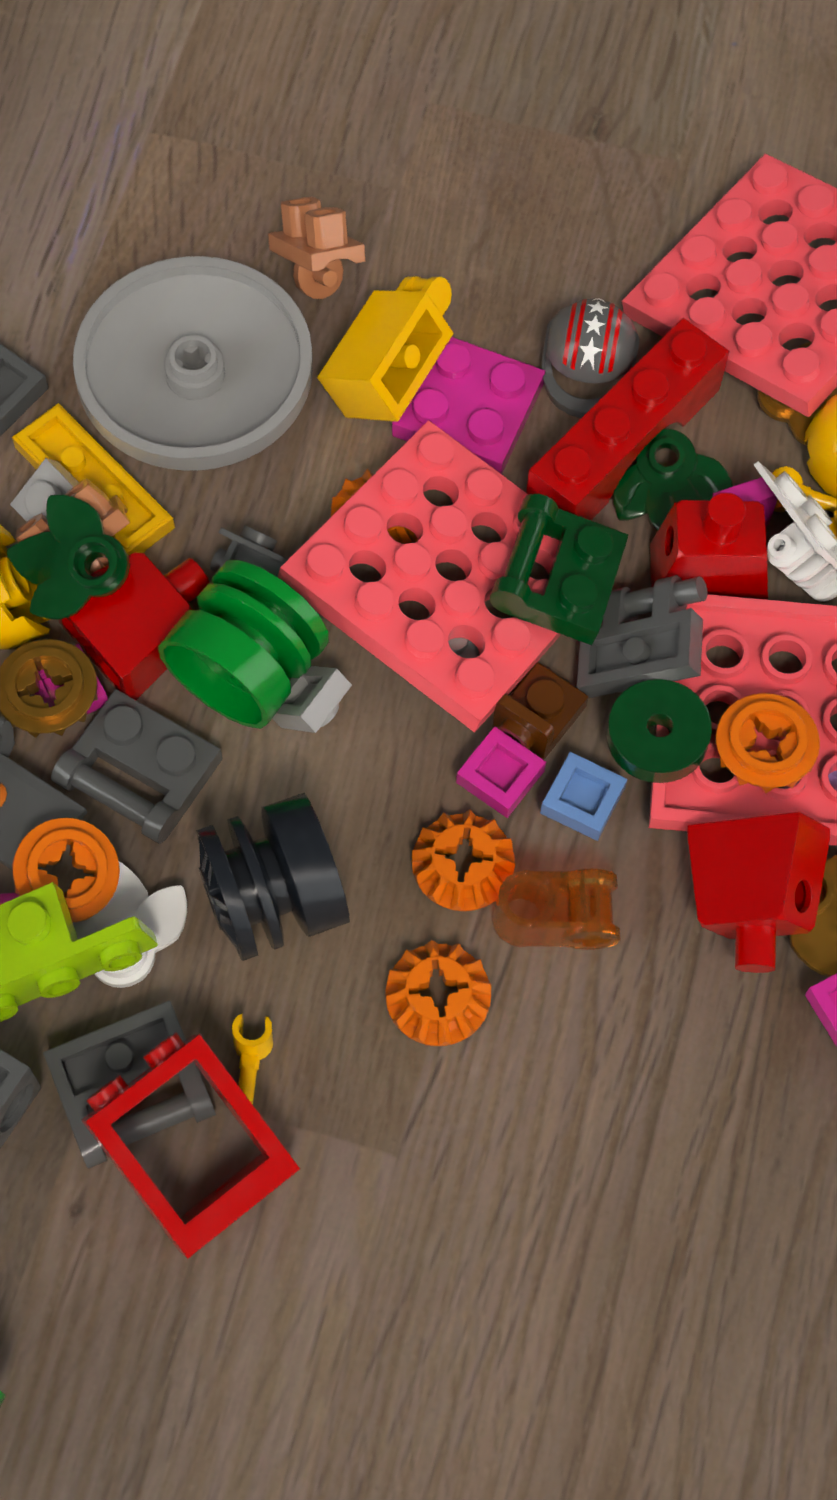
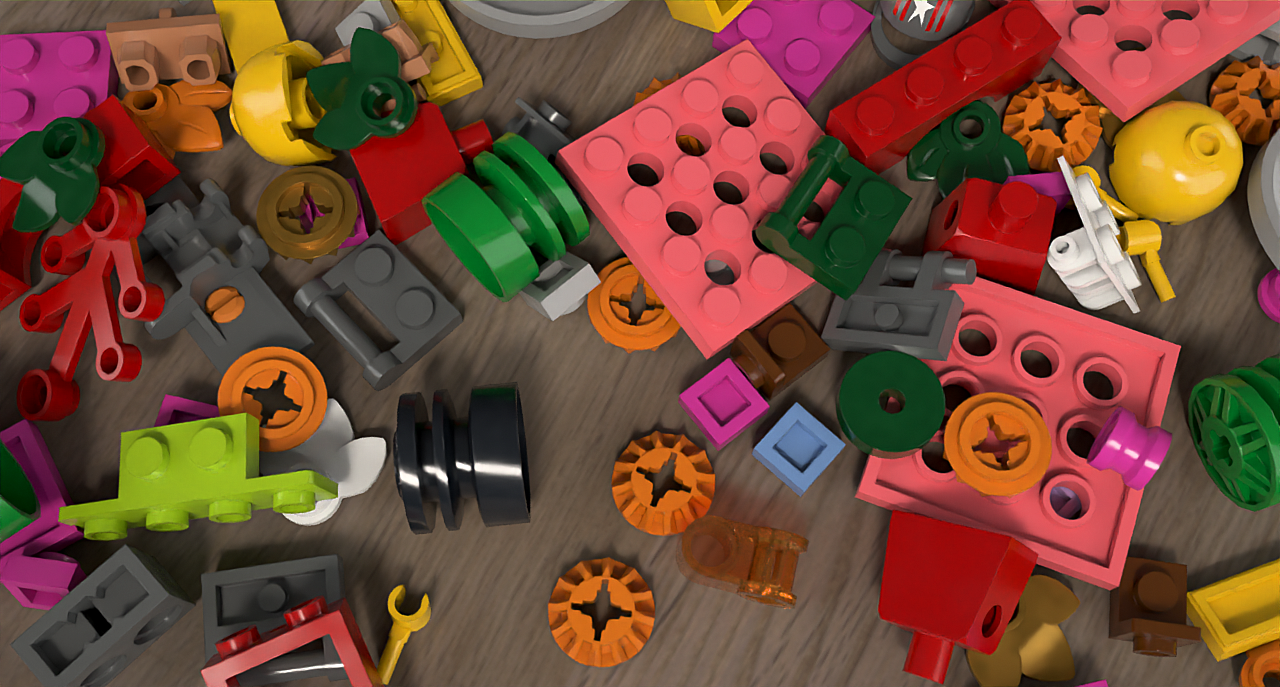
camera: 15 degrees right, 5 degrees up
none -> orange gear [587,257,681,354]
none -> orange gear [1002,78,1103,172]

